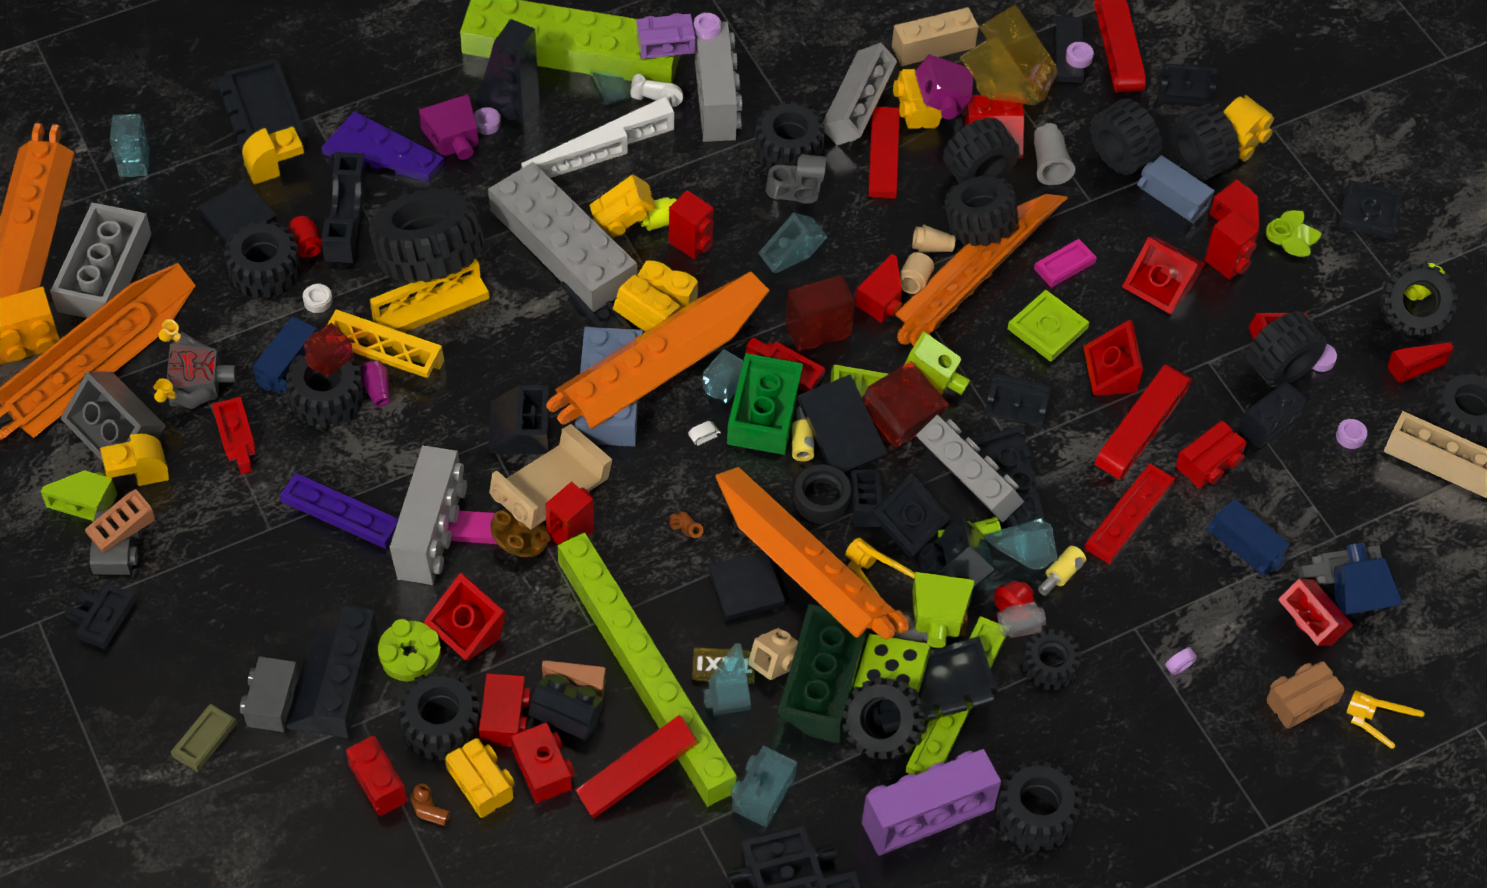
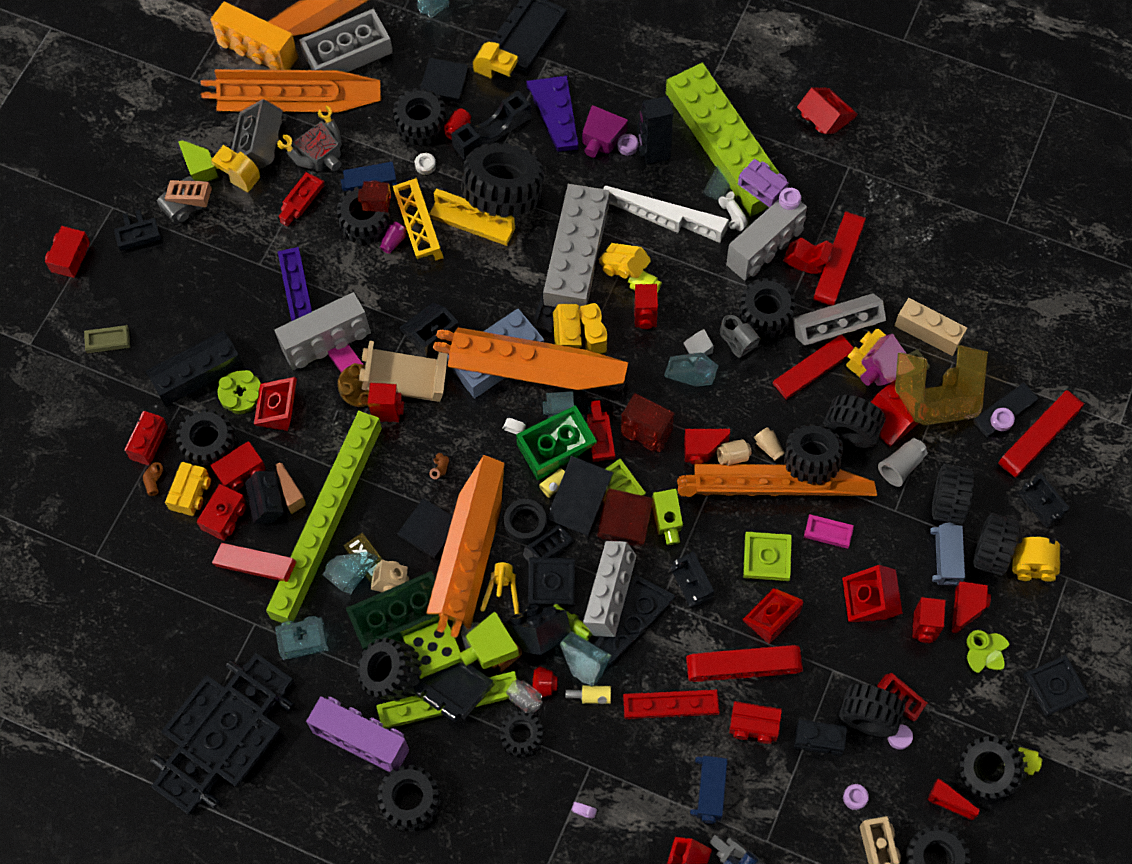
camera: 55 degrees right, 10 degrees up
dark grey brick [240,656,299,732] -> none
none -> red brick [45,226,90,278]
none -> light grey slope [684,329,713,361]
none -> red brick [783,237,833,274]
none -> red beam [813,212,866,306]

